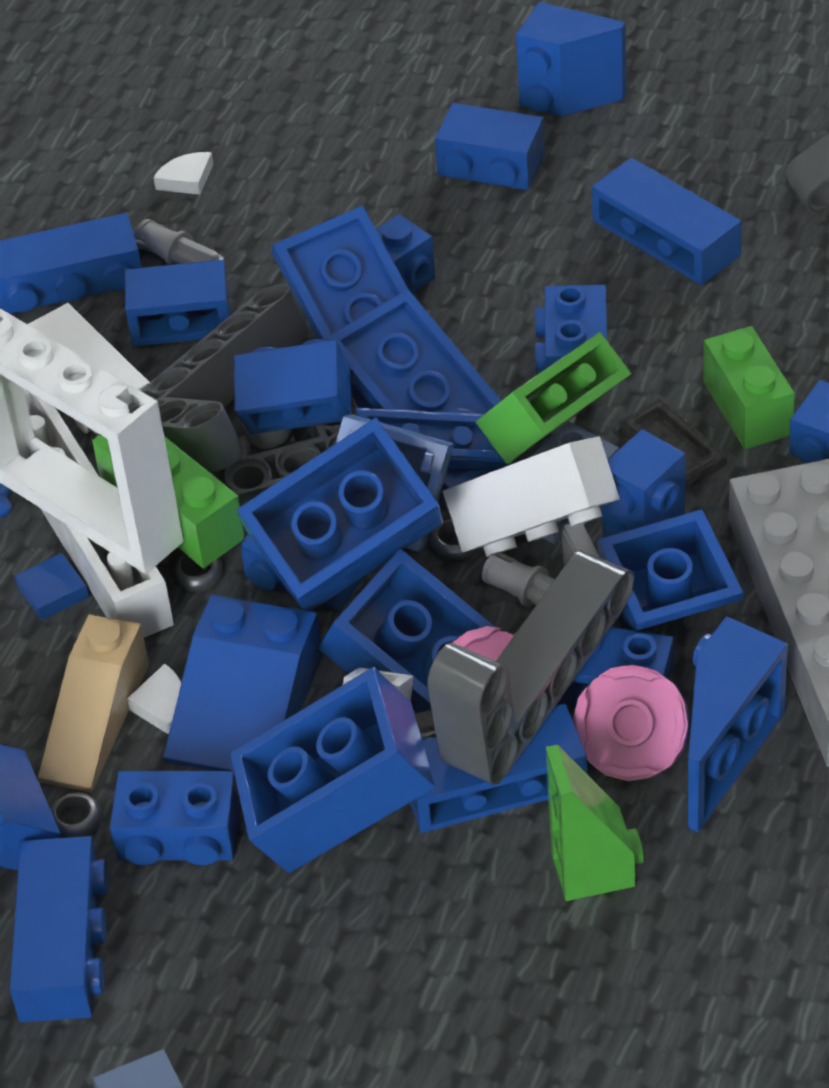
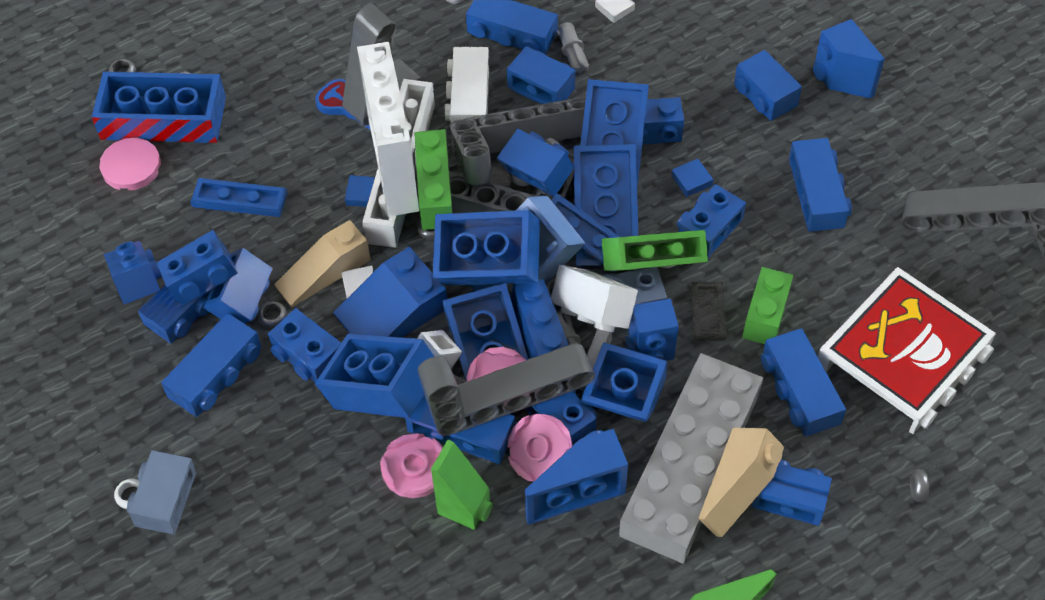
camera: 35 degrees right, 10 degrees up
none -> bright pink tile [380,433,443,498]
none -> blue brick [511,279,568,360]
none -> blue tile [671,158,713,197]

